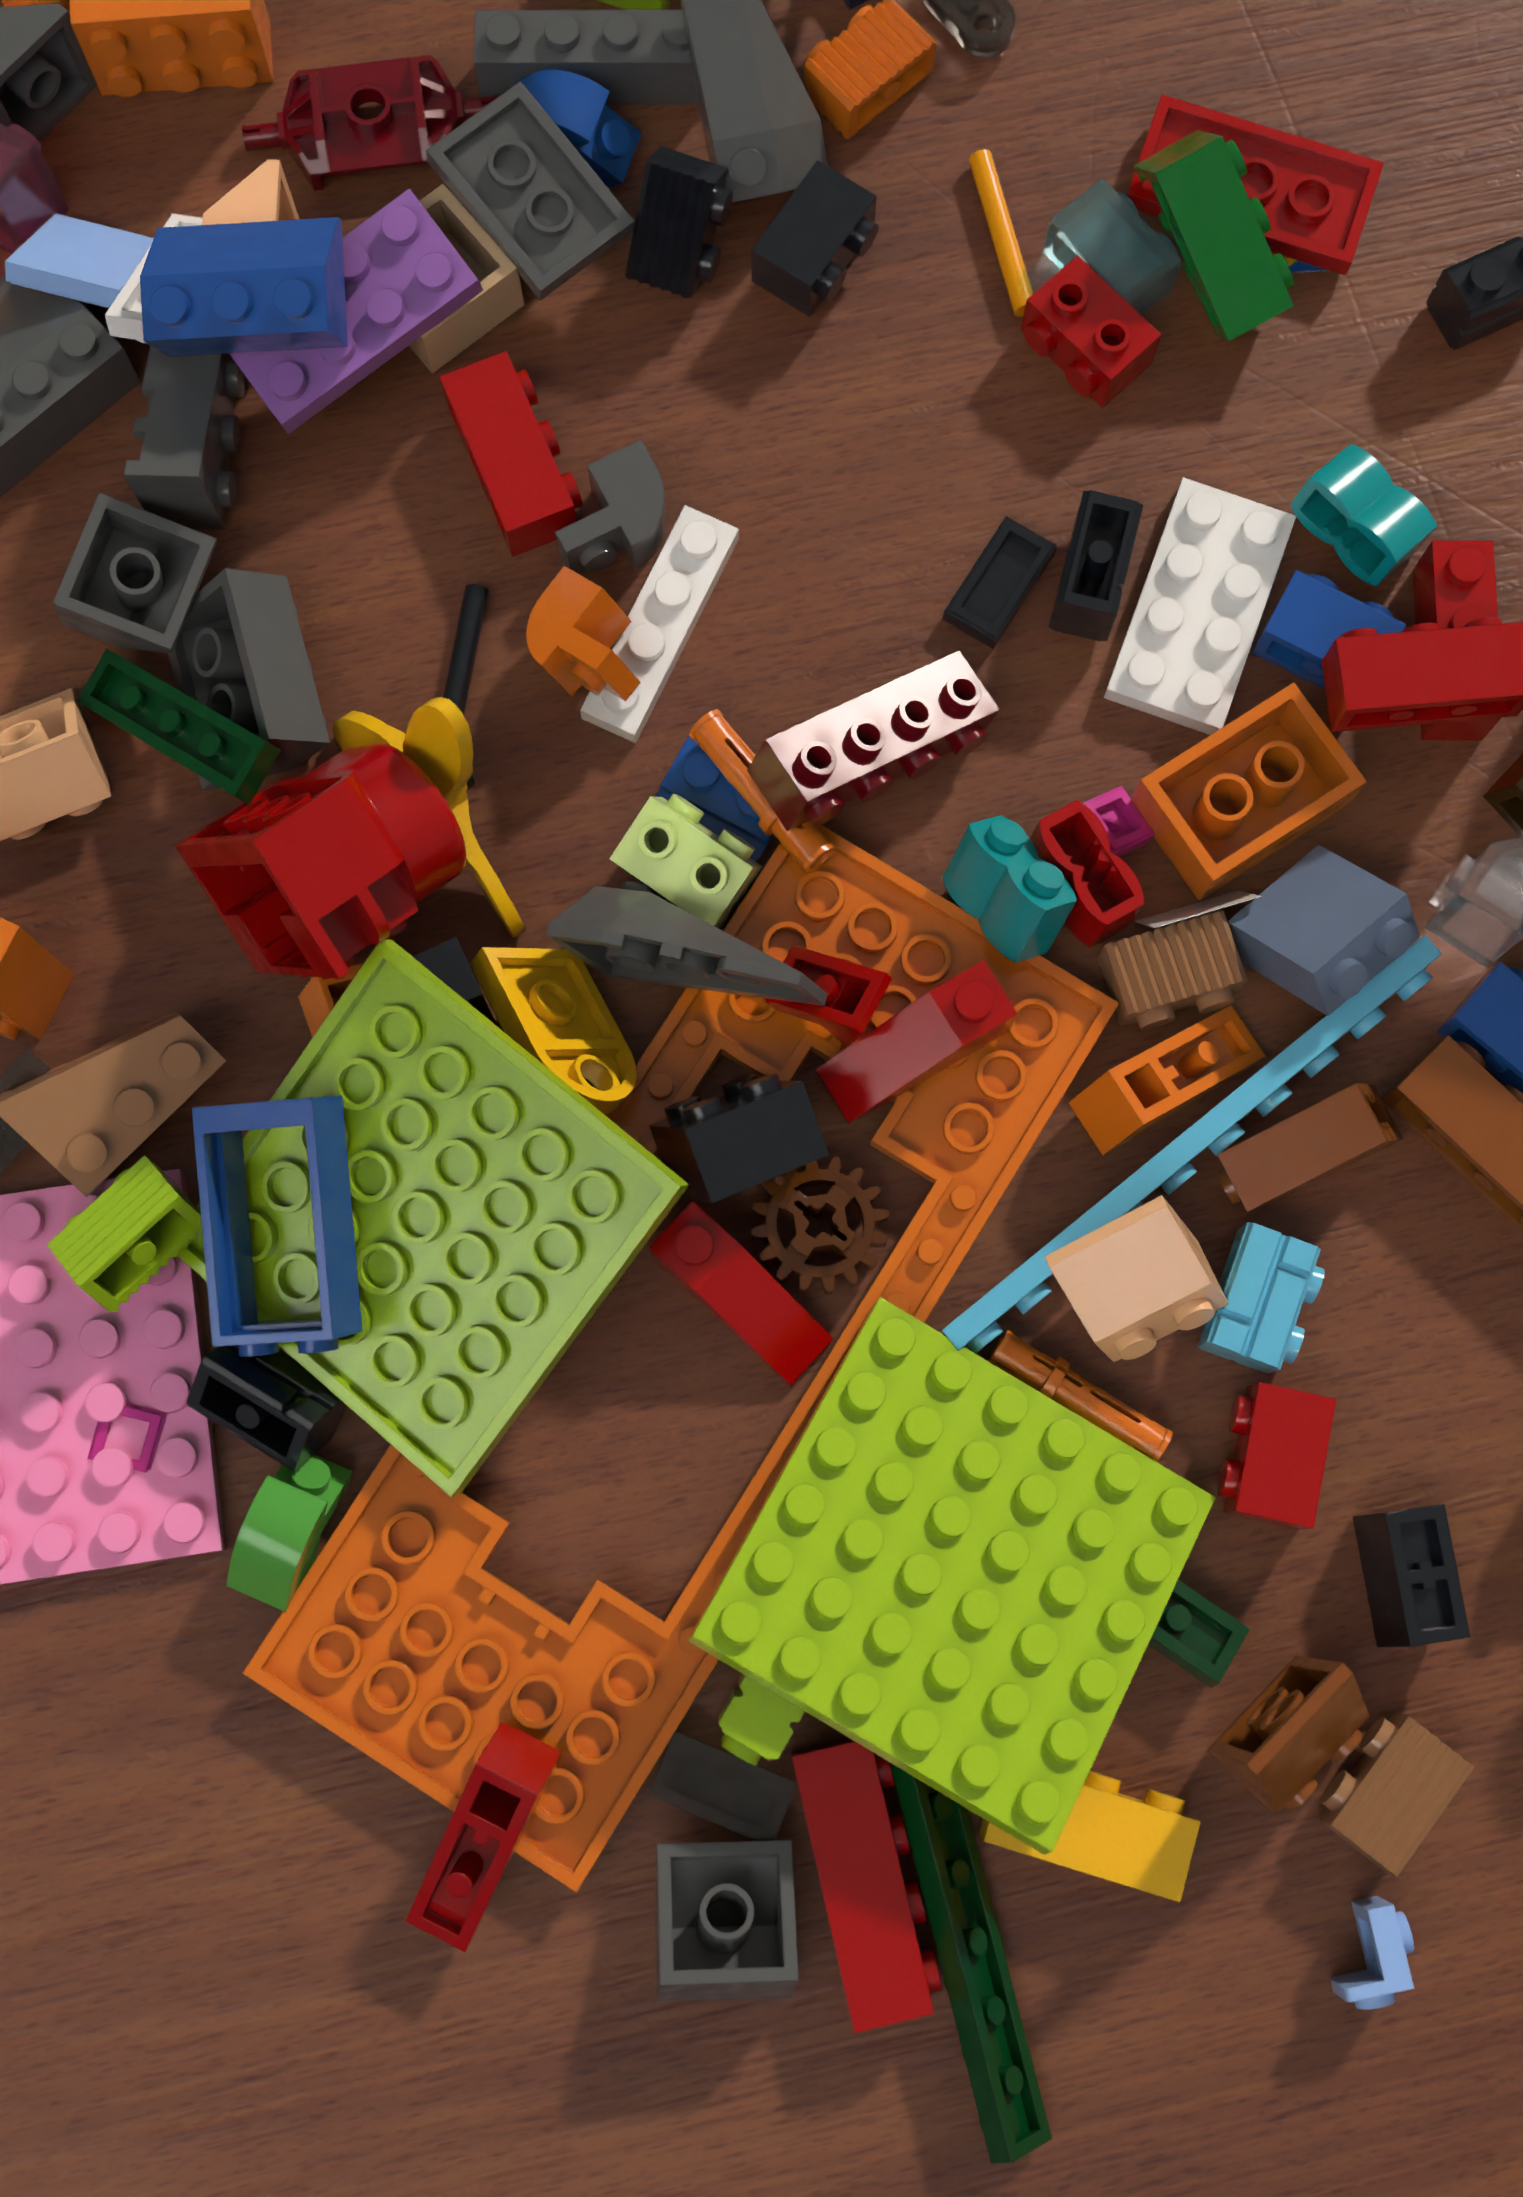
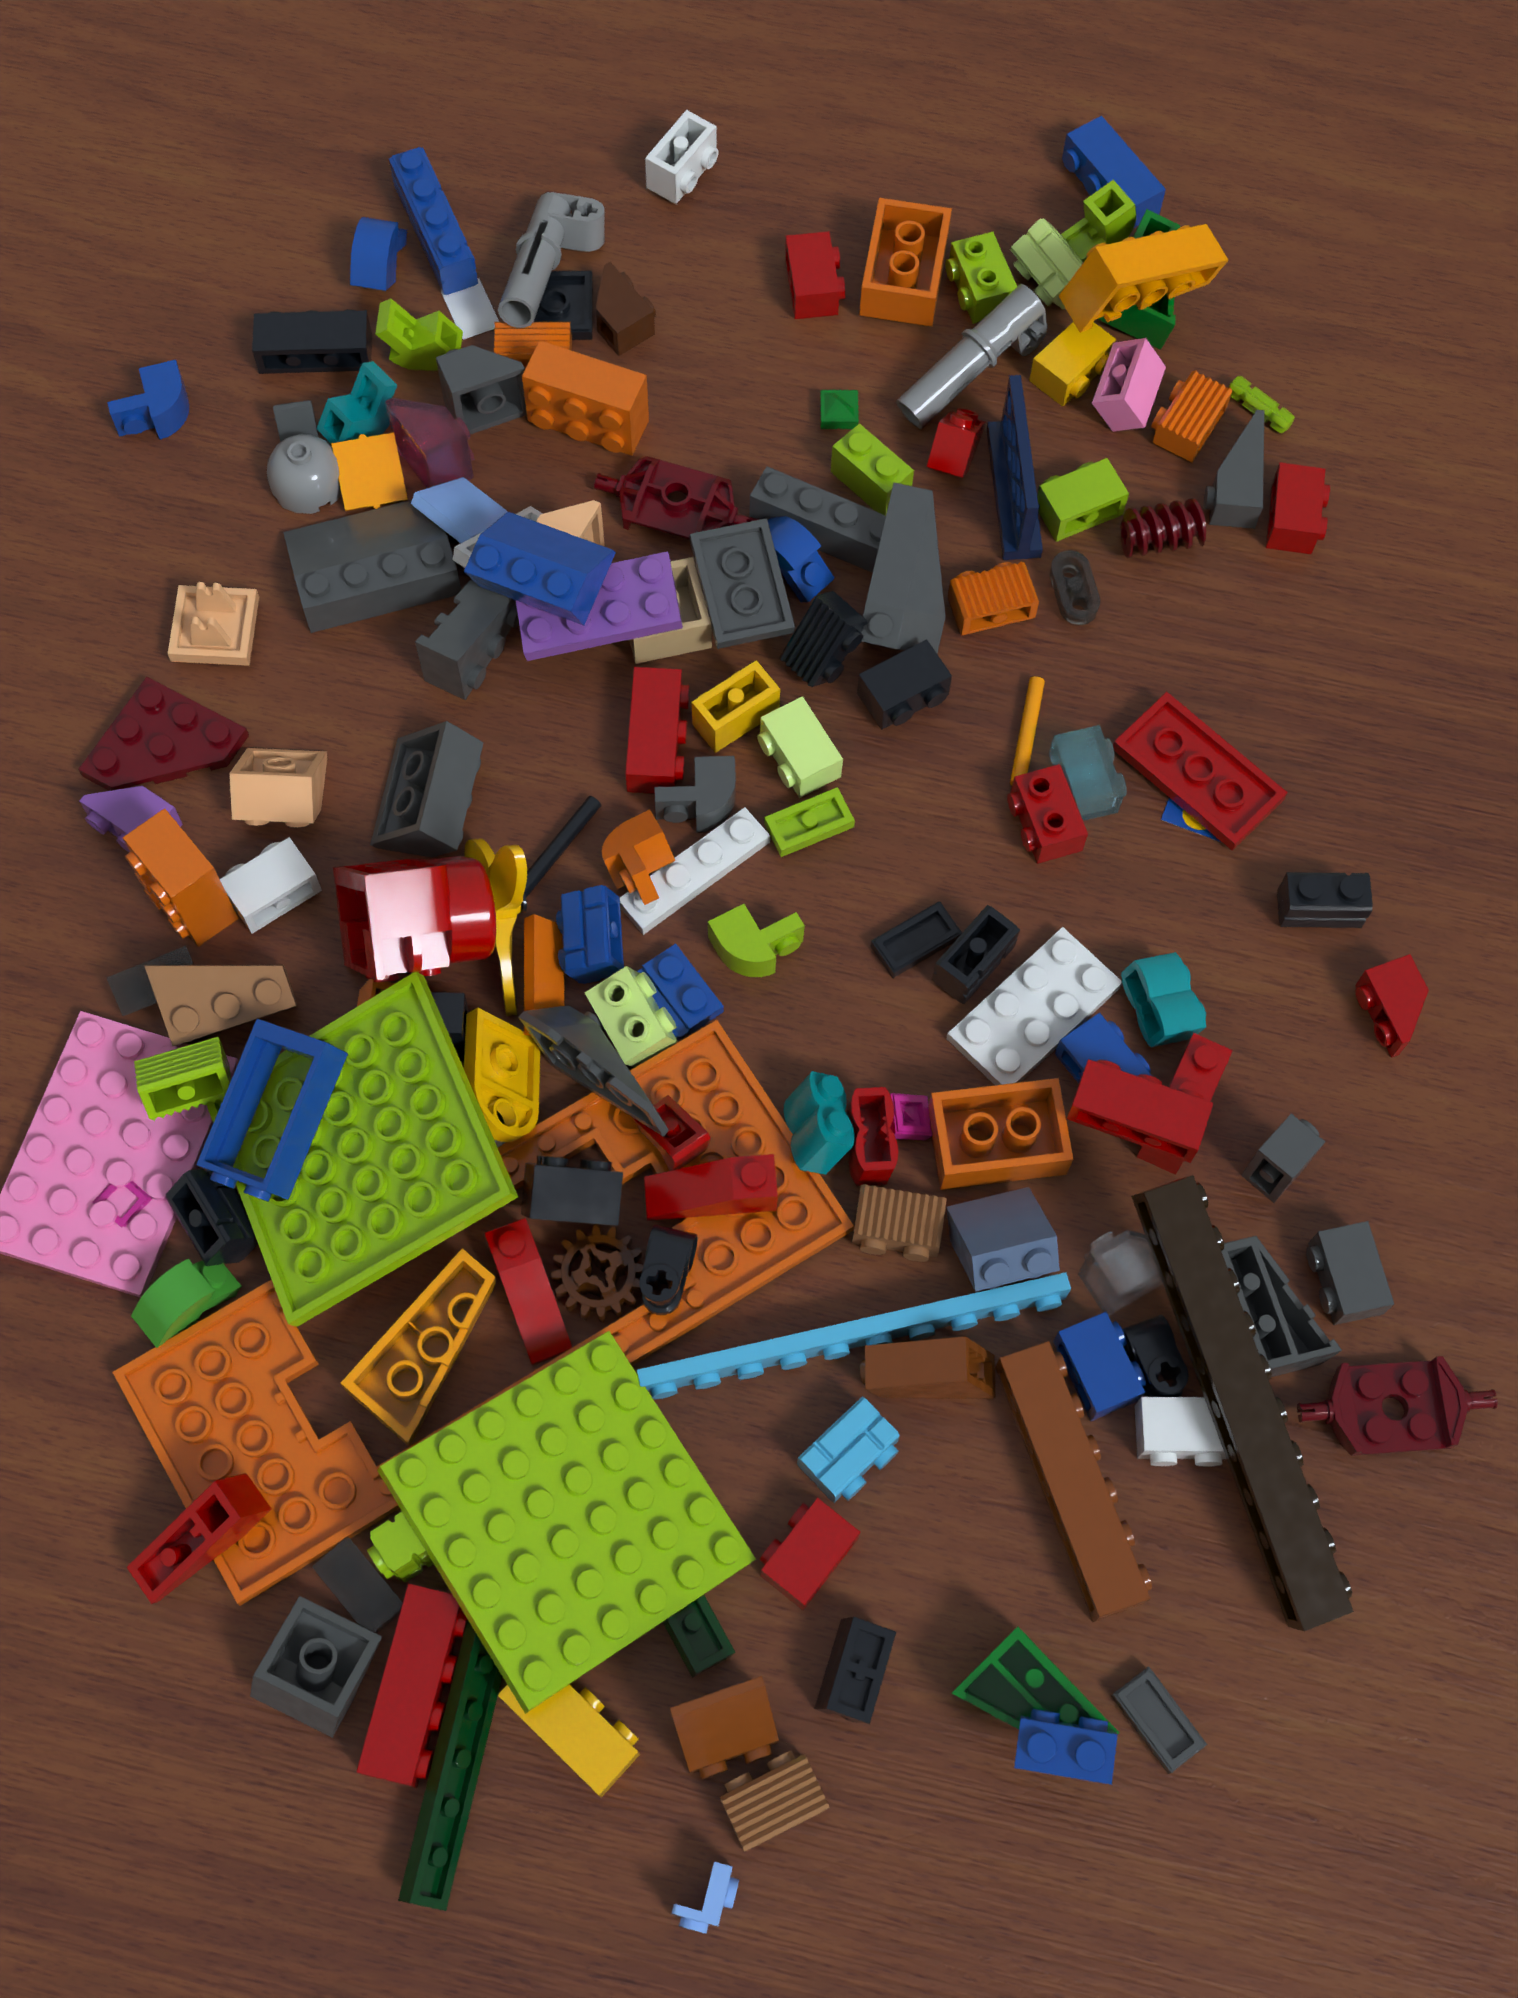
camera: 25 degrees right, 10 degrees down
dark grey slope [52,493,217,653] -> none
dark green plate [77,648,281,805] -> none
orange pin [689,709,836,874] -> none
brick [747,651,1000,831] -> none
orange pin [987,1329,1173,1462] -> none
light nougat slope [1044,1195,1229,1362] -> none
orange slope [1068,1005,1266,1155] -> none
green wedge [1133,130,1294,342] -> none
white sticker [1134,891,1262,928] -> none
none -> white brick [220,837,322,934]
none -> light orange wedge [341,1248,496,1447]
none -> orange tile [524,914,564,1037]
none -> blue brick [556,885,624,984]
none -> black piece [639,1225,698,1315]
none -> yellow brick [691,660,780,753]
none -> lime brick [708,904,805,977]
none -> yellowish green brick [757,696,843,798]
none -> lime plate [764,787,855,857]

